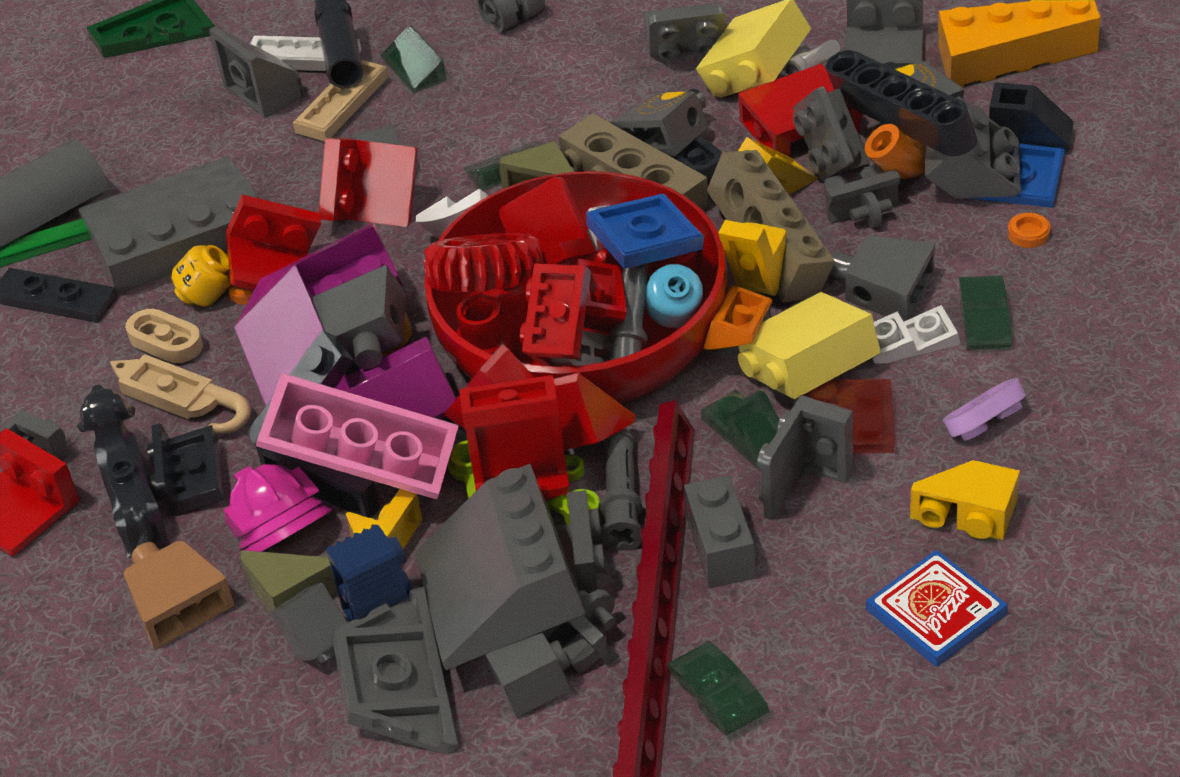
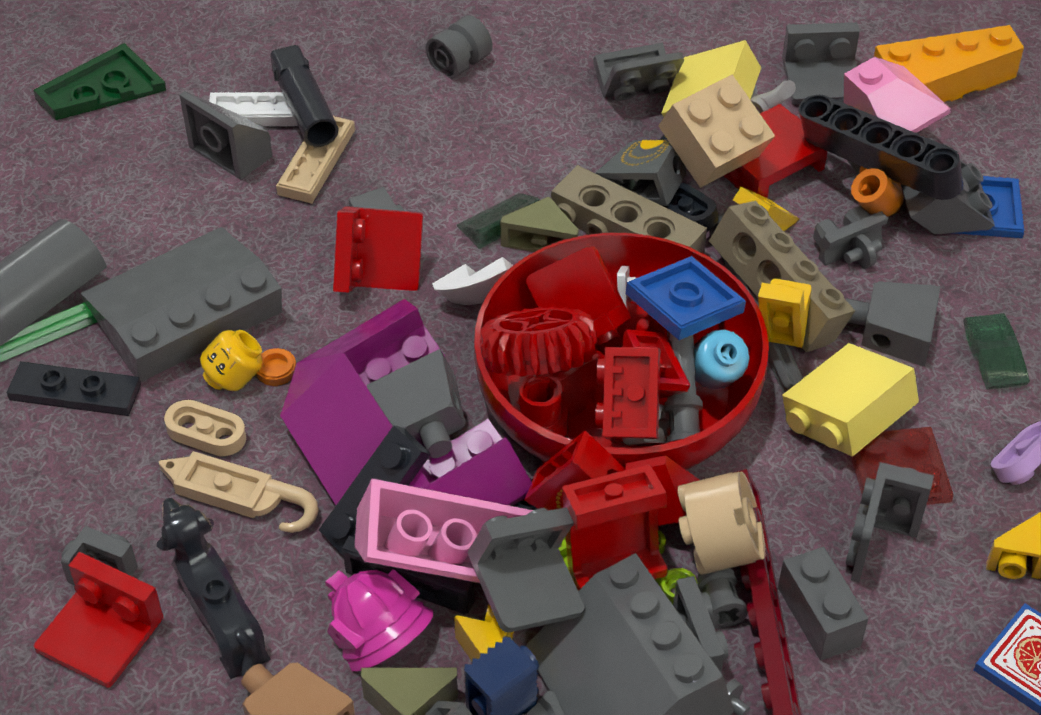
camera: 15 degrees left, 5 degrees up
black bracket [147,423,225,516] -> none
red bracket [226,194,322,290] -> none
clear green slope [381,26,446,94] -> none
clear green slope [701,390,780,468] -> none
orange slope [703,285,772,350] -> none
dark grey bracket [792,86,869,181] -> none
white slope [872,305,961,363] -> none
black slope [989,82,1074,153] -> none
orange tile [1007,213,1051,248] -> none
none -> dark grey bracket [467,507,585,633]
none -> tan brick [658,74,775,188]
none -> tan brick [678,472,766,575]
none -> bright pink slope [844,57,950,133]

